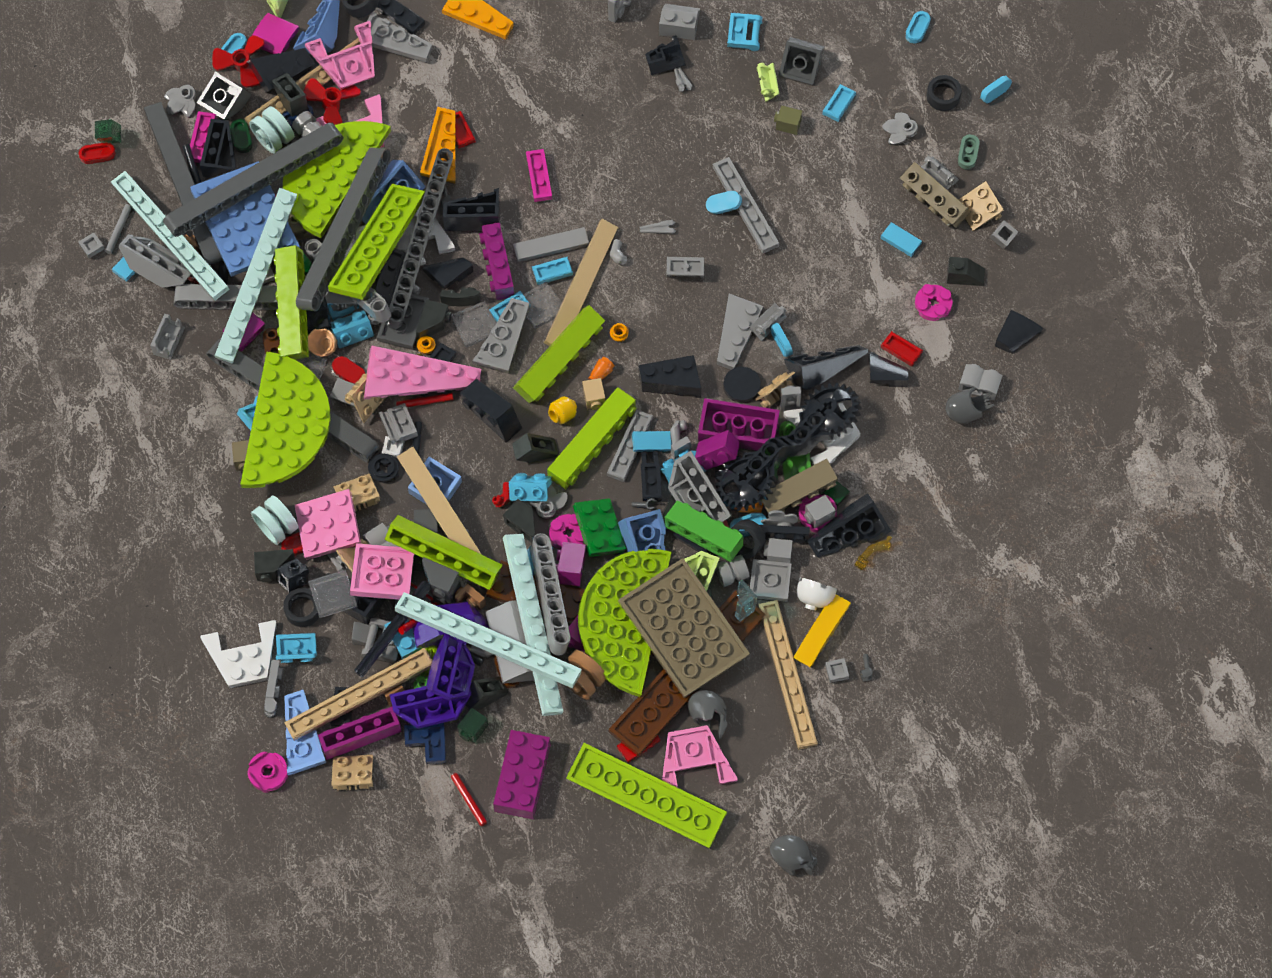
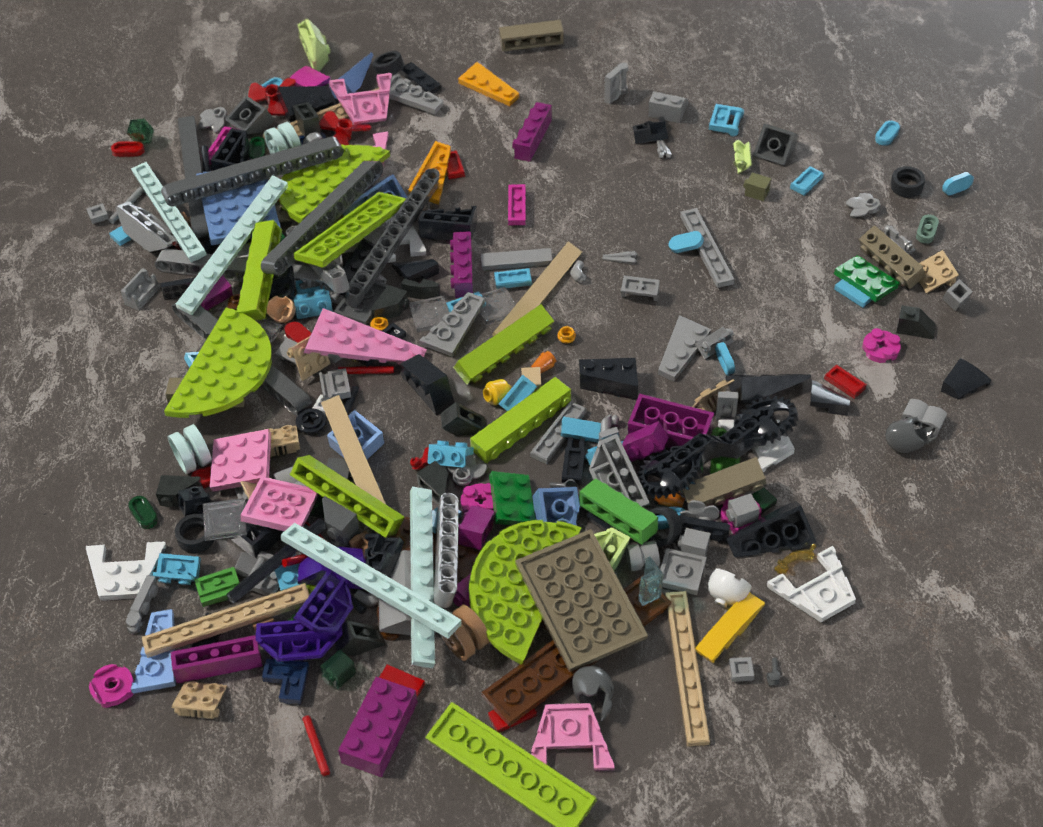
camera: 10 degrees right, 15 degrees down
black tile [723,366,761,403] -> none
none -> dark green tile [128,496,158,529]
none -> black tile [161,277,196,300]
none -> bright green plate [194,567,239,607]
none -> black slope [365,534,404,578]
none -> red tile [379,664,425,697]
none -> medium azure tile [499,375,537,411]
none -> magenta brick [512,102,552,162]
none -> white wing [767,546,856,622]
none -> green plate [834,255,899,302]

